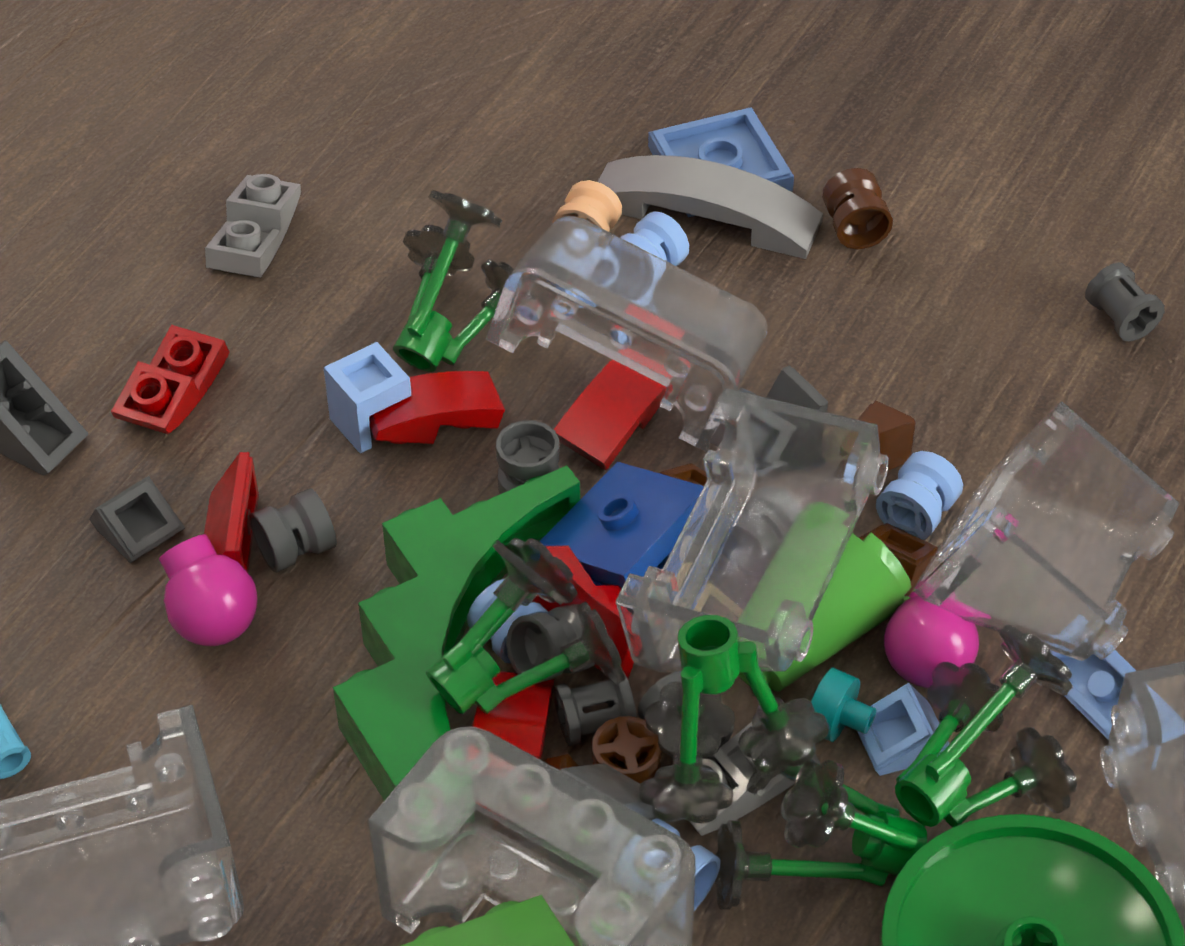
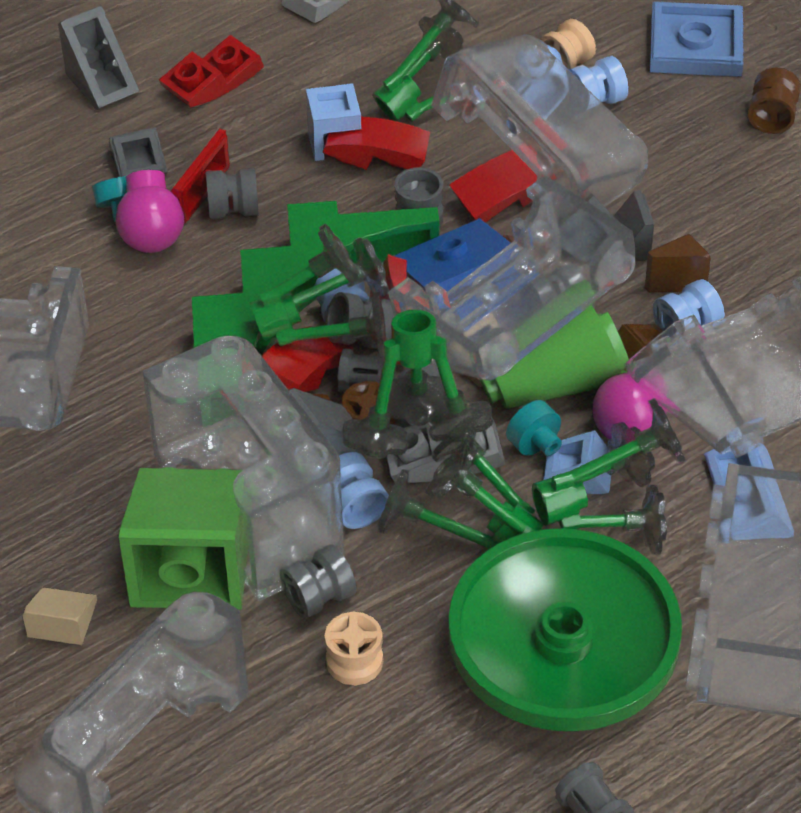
camera: 25 degrees right, 0 degrees up
light grey slope [598,155,823,259] -> none
none -> teal tile [92,176,127,223]

